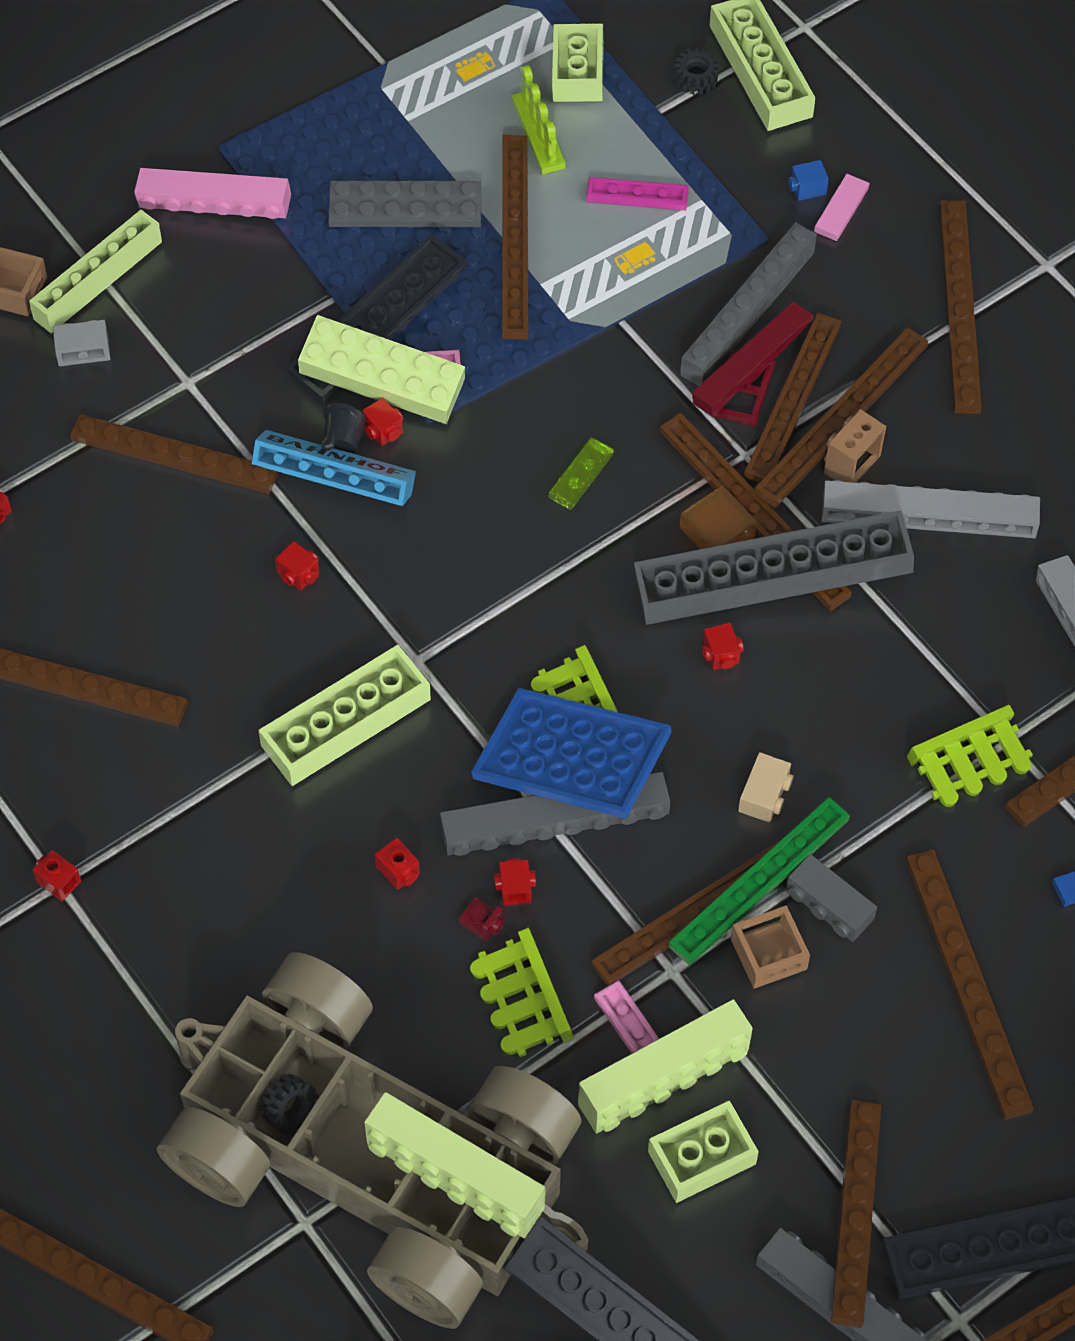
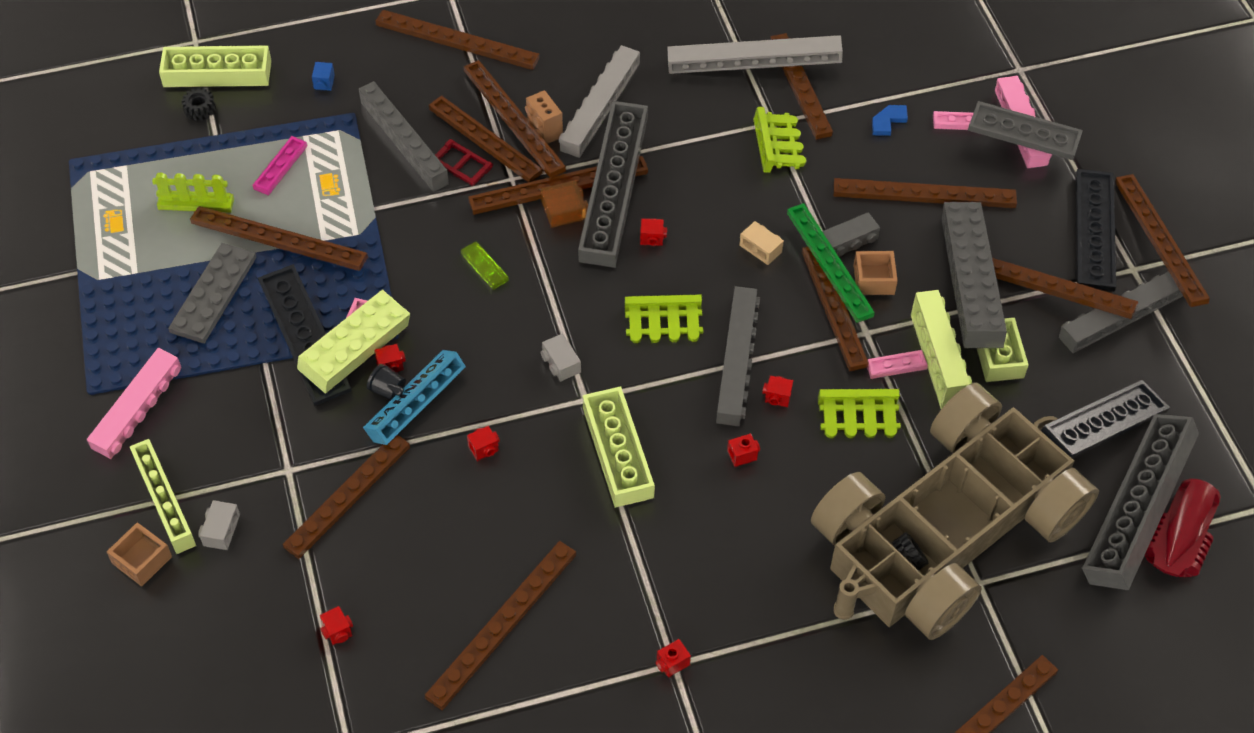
camera: 70 degrees left, 5 degrees down
yellowish green brick [365,1092,545,1239] -> none
dark red bracket [459,897,505,941] -> none
blue plate [471,688,672,819] -> none
yellowish green brick [552,24,603,102] -> none
dark red slope [692,302,813,417] -> none
bright pink tile [814,174,869,241] -> none
none -> light grey brick [541,333,581,382]
none -> dark grey brick [941,202,1007,348]

